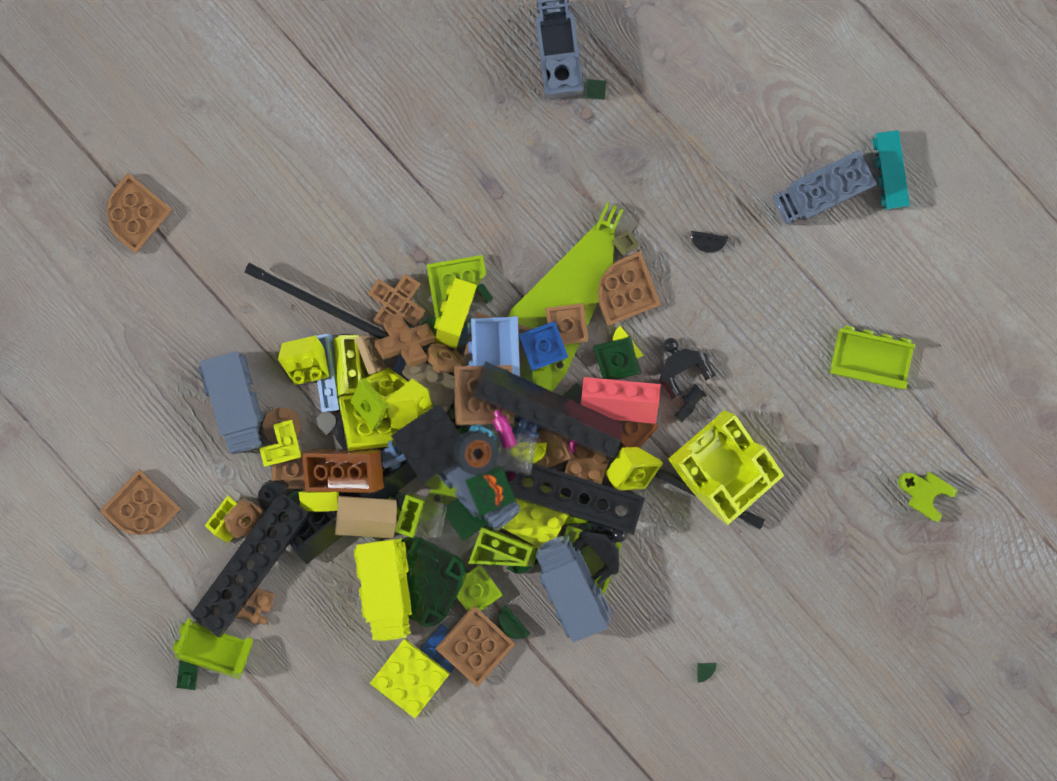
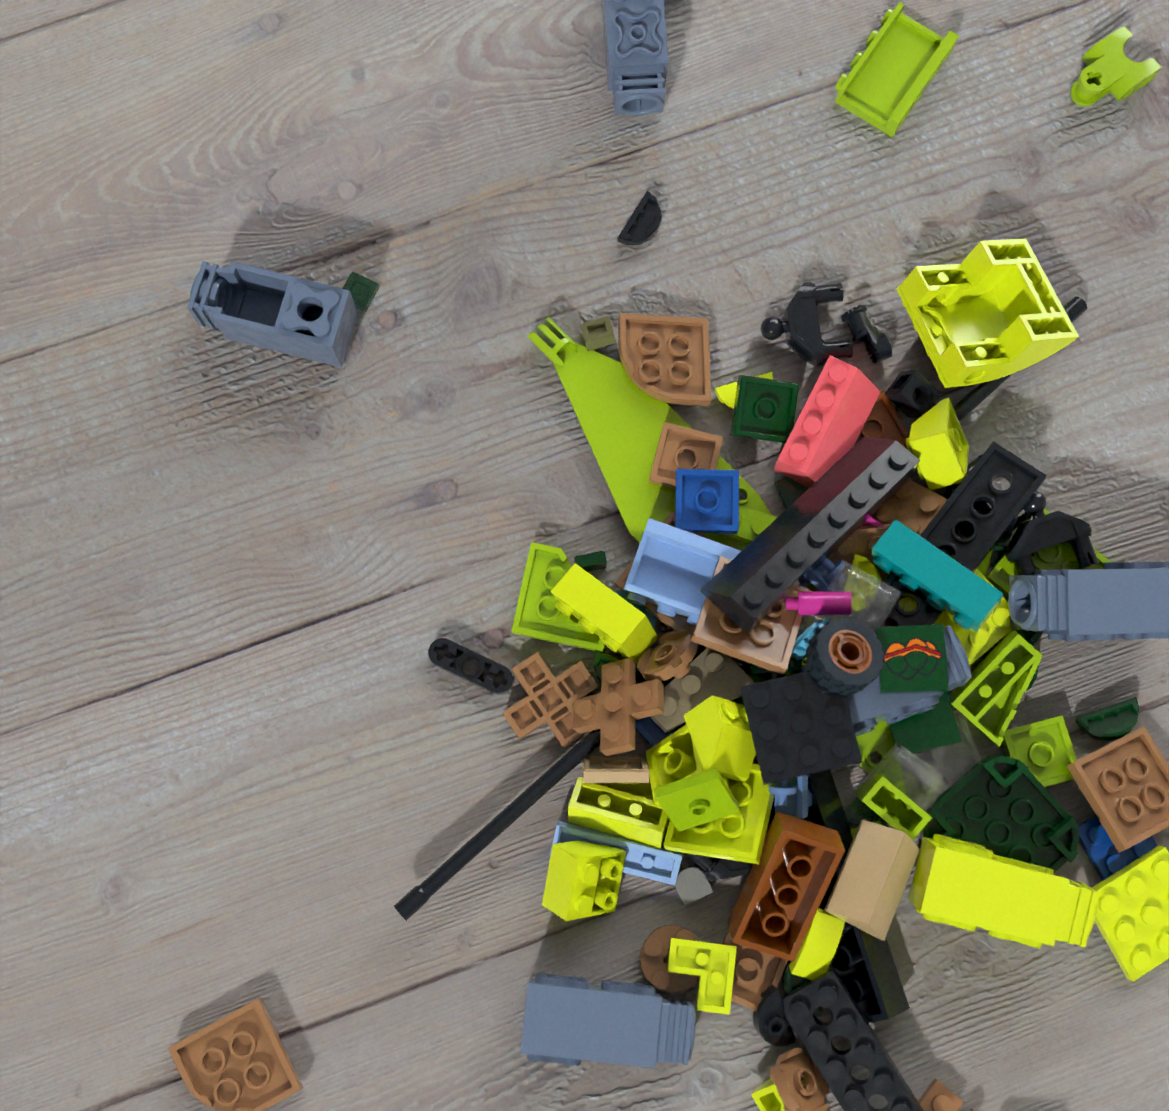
camera: 75 degrees left, 10 degrees down
none -> black beam [428,638,513,695]
none -> teal brick [872,519,1003,632]
none -> black brick [885,369,942,418]

